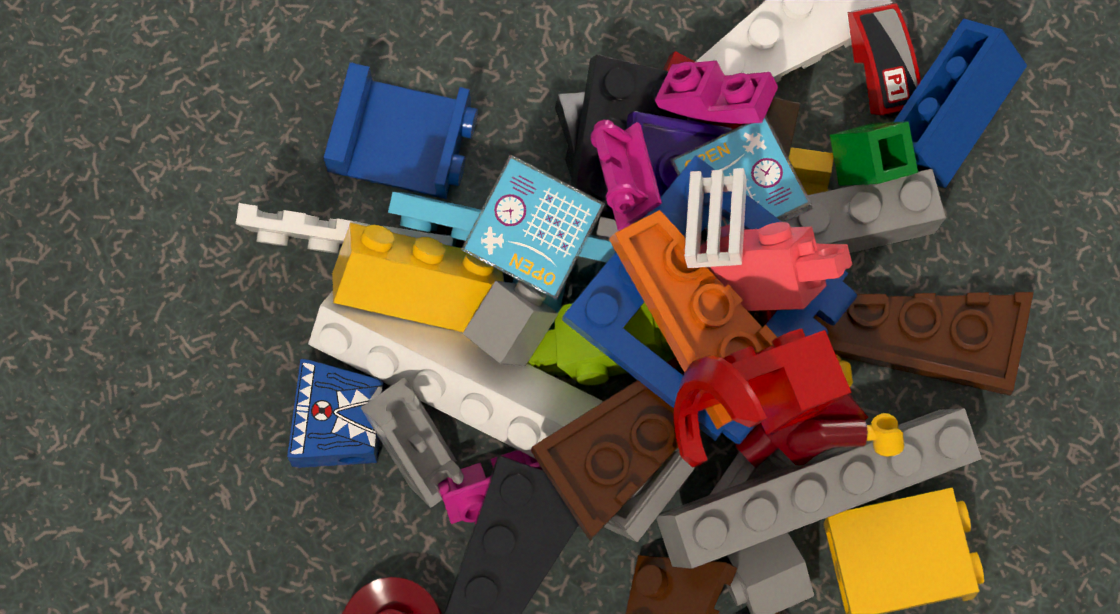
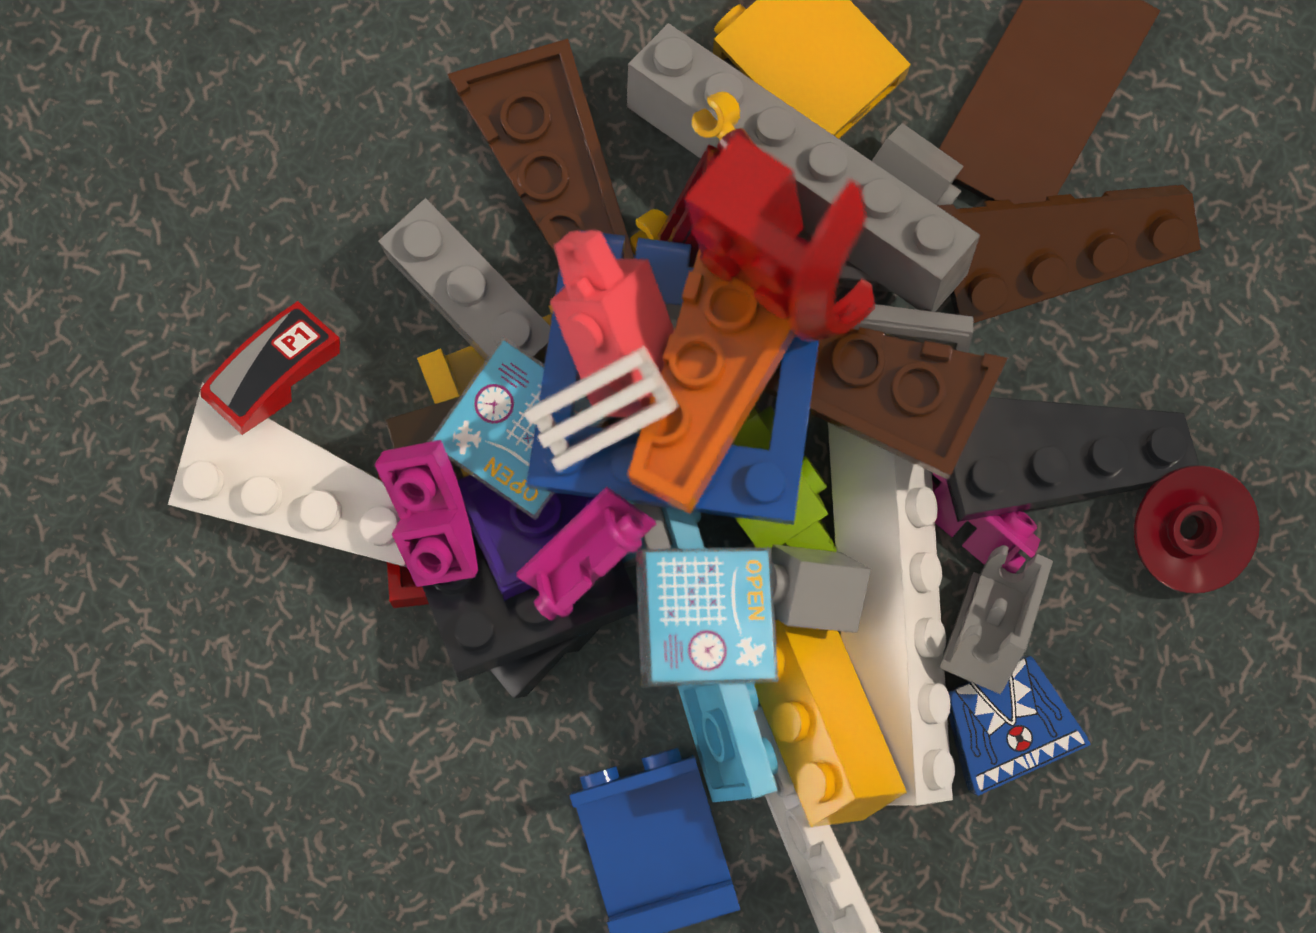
camera: 120 degrees left, 10 degrees up
green brick [829,121,918,186] -> none
blue brick [894,19,1027,188] -> none

